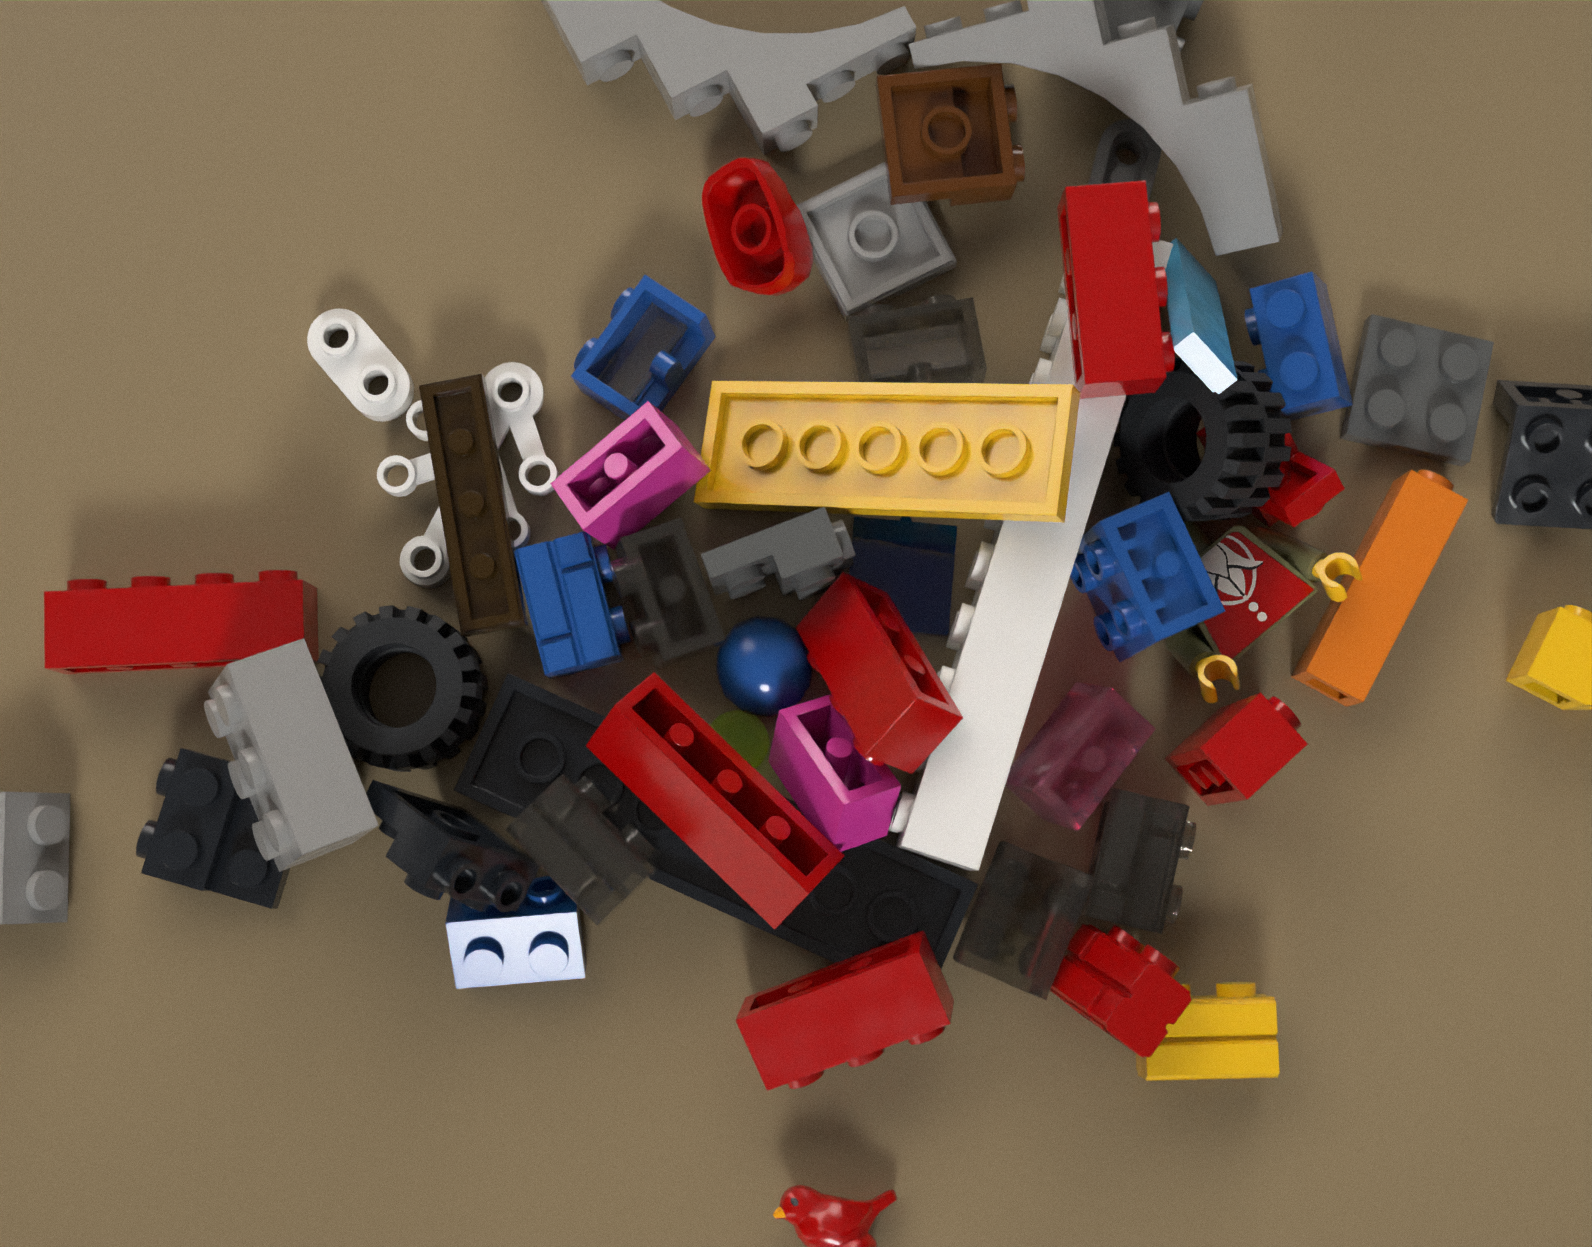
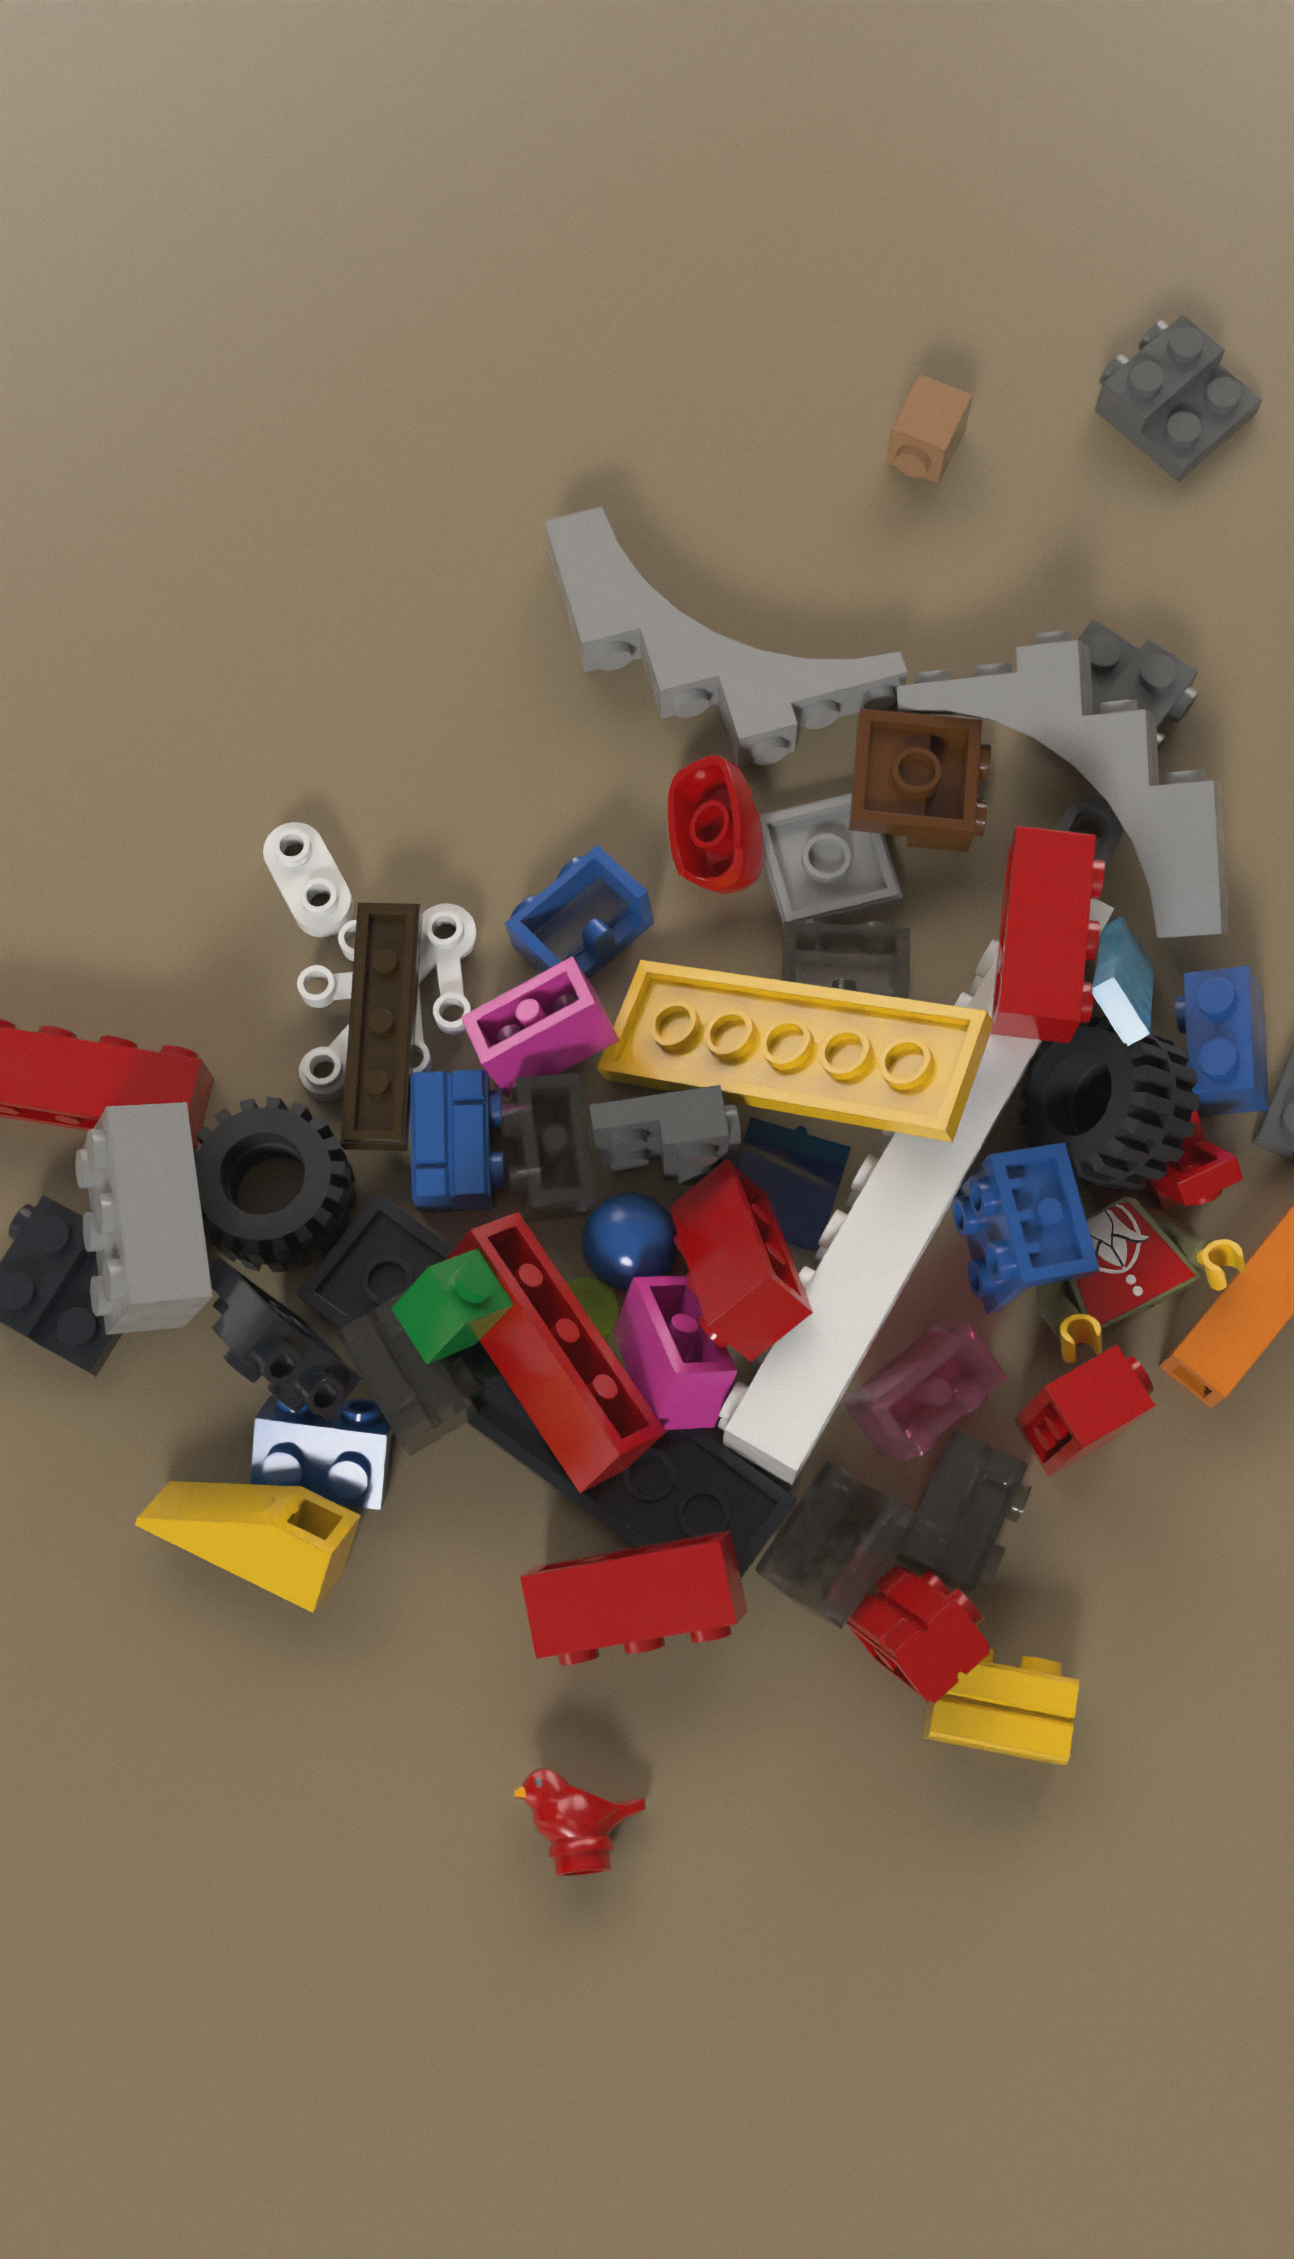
camera: 15 degrees right, 10 degrees down
none -> yellow slope [135,1481,361,1613]
none -> green brick [391,1248,514,1365]

